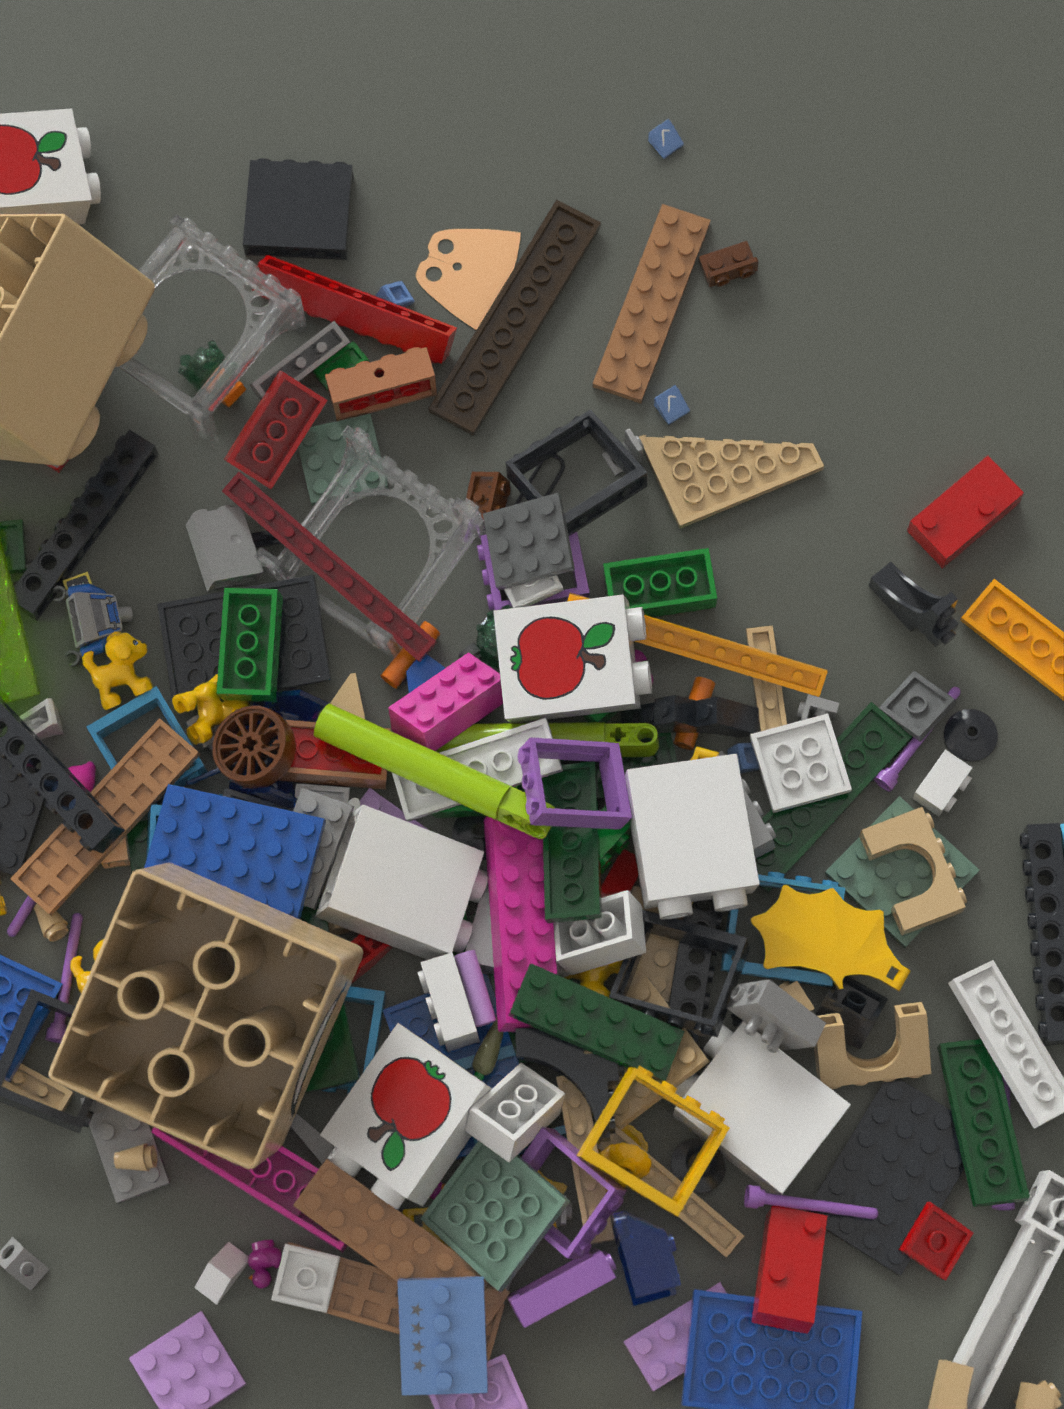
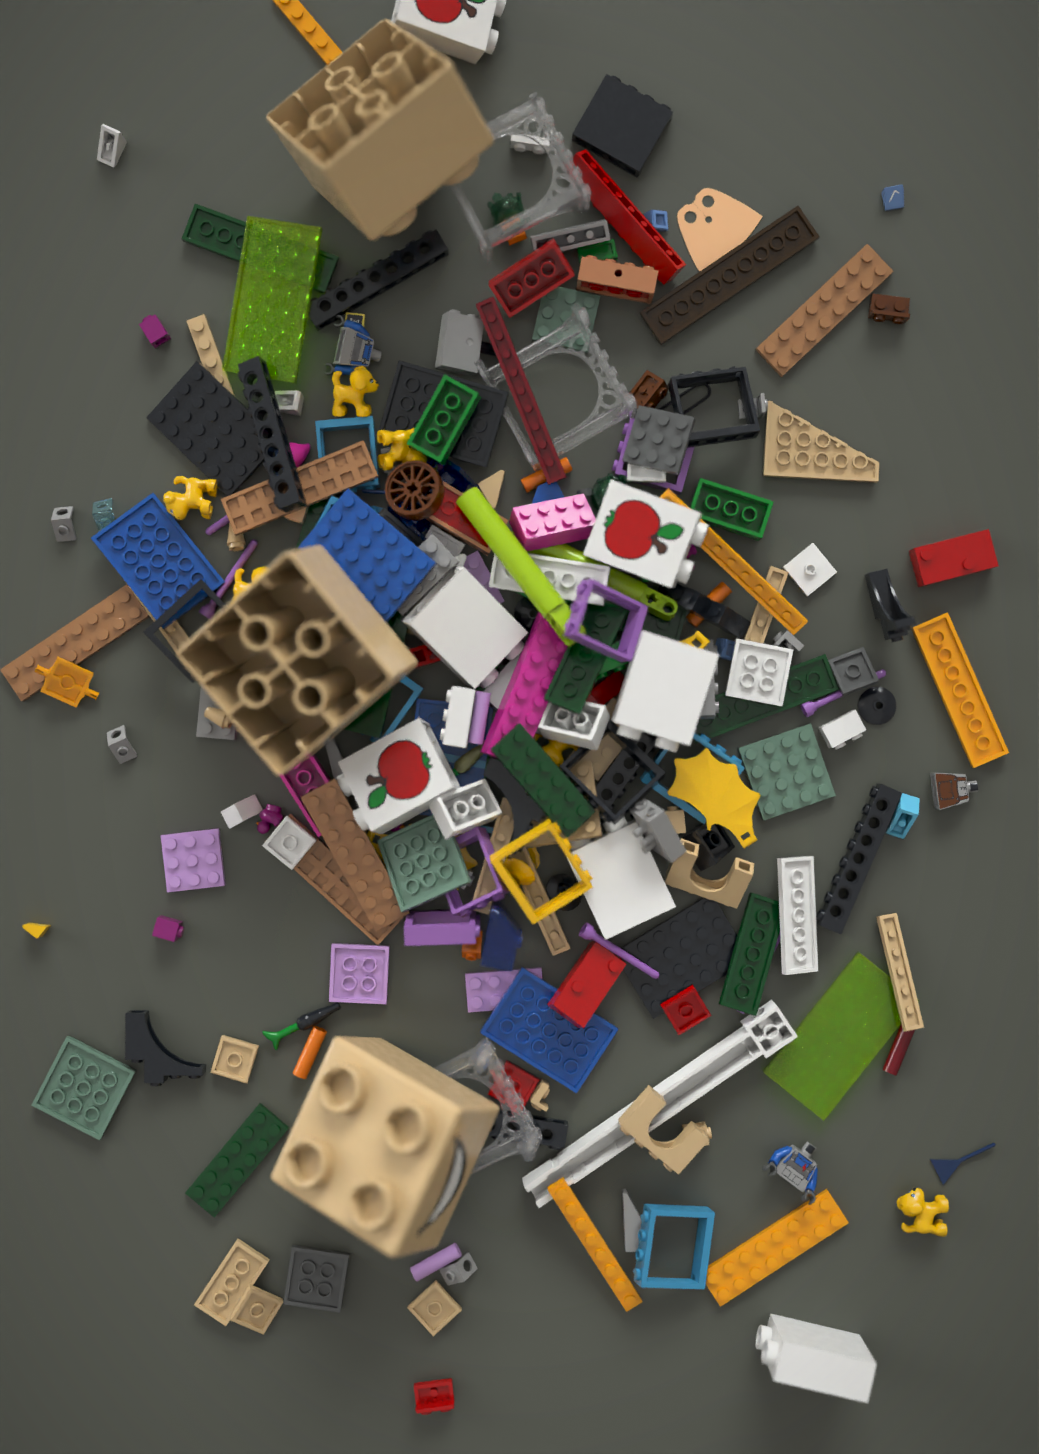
camera: 20 degrees right, 15 degrees up
medium blue plate [398,1276,488,1395] -> none
medium blue slope [654,385,690,425] -> none
tan arch [859,807,967,936] -> none
none -> orange bracket [462,931,483,961]
none -> white plate [511,133,550,154]
none -> white plate [782,543,837,597]

